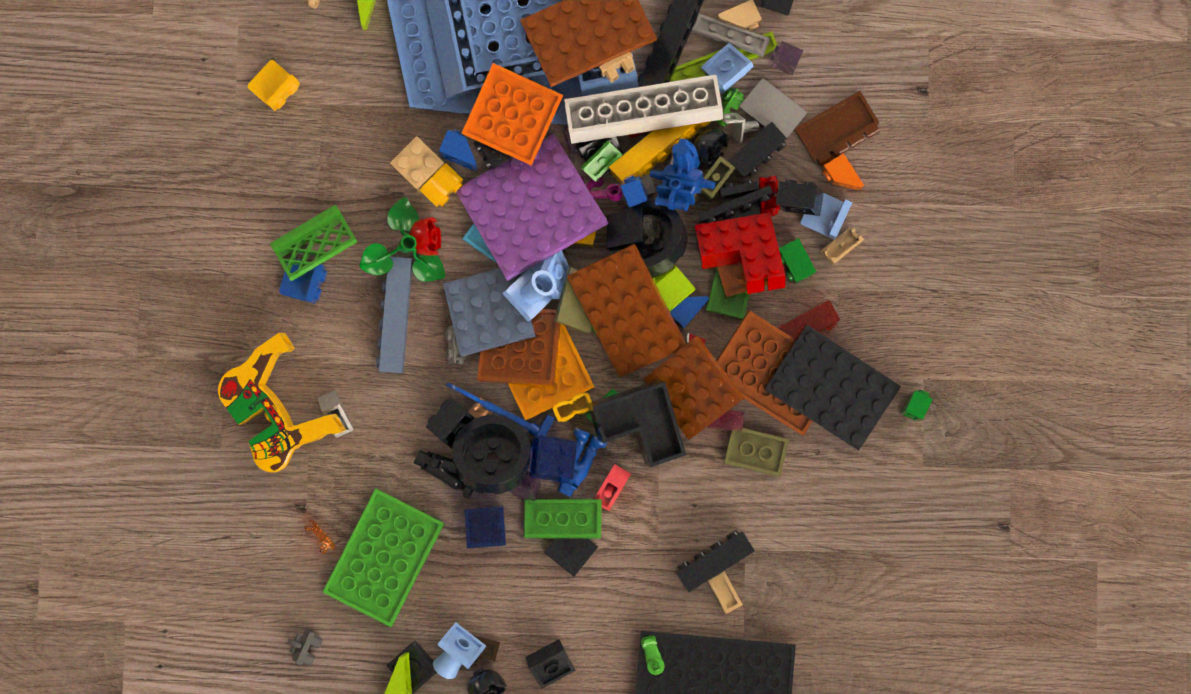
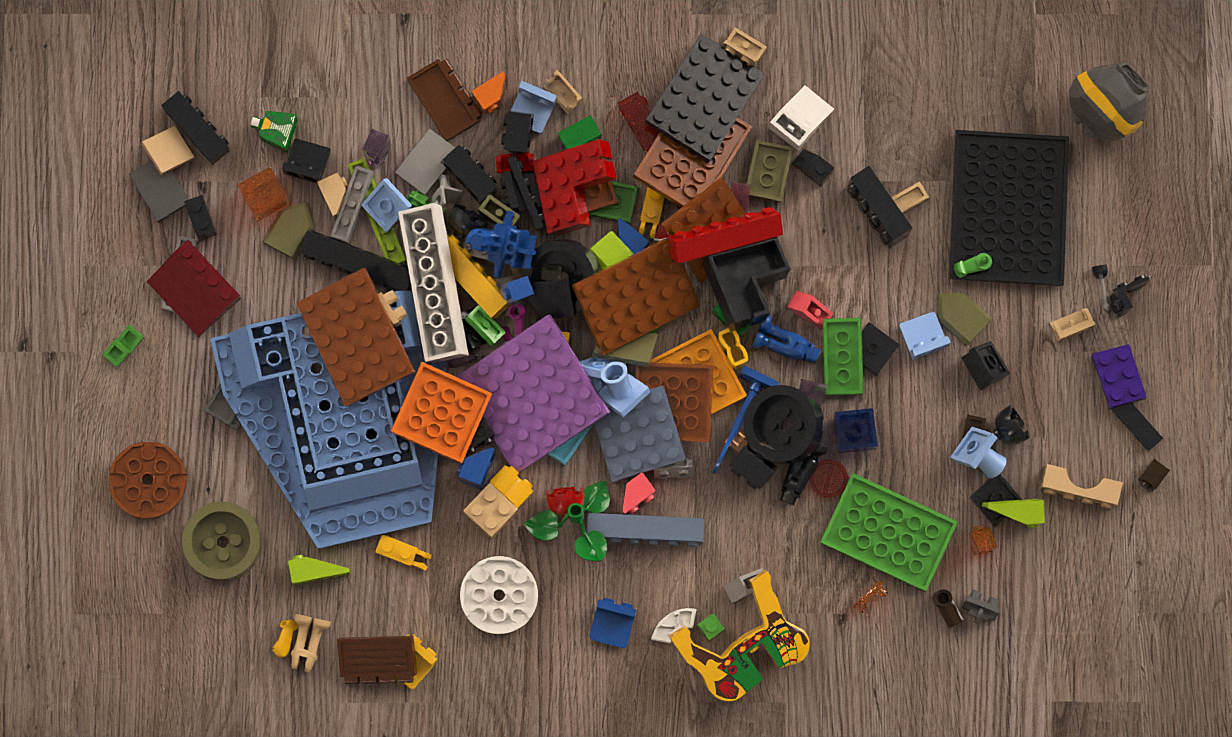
camera: 95 degrees left, 5 degrees down
bright green fence [270,205,357,281] -> none
clear blue brick [529,435,577,483] -> none
green brick [900,389,933,422] -> none
none -> reddish brown hinge [337,635,417,684]
none -> yellow hinge [375,534,432,571]
none -> white plate [460,556,538,634]
none -> coral slope [622,473,656,515]
none -> yellow hinge [639,186,665,239]
none -> white tile [651,608,697,644]
none -> red brick [668,208,783,263]
none -> bright green brick [697,613,725,642]
none -> tan bracket [723,27,767,67]
none -> white slope [769,86,834,151]
none -> black slope [792,149,834,187]
none -> clear red tile [809,459,848,498]
none -> light blue bracket [899,312,951,360]
none -> dark brown piece [932,589,964,628]
none -> olive tile [937,293,993,346]
none -> clear orange slope [968,525,997,556]

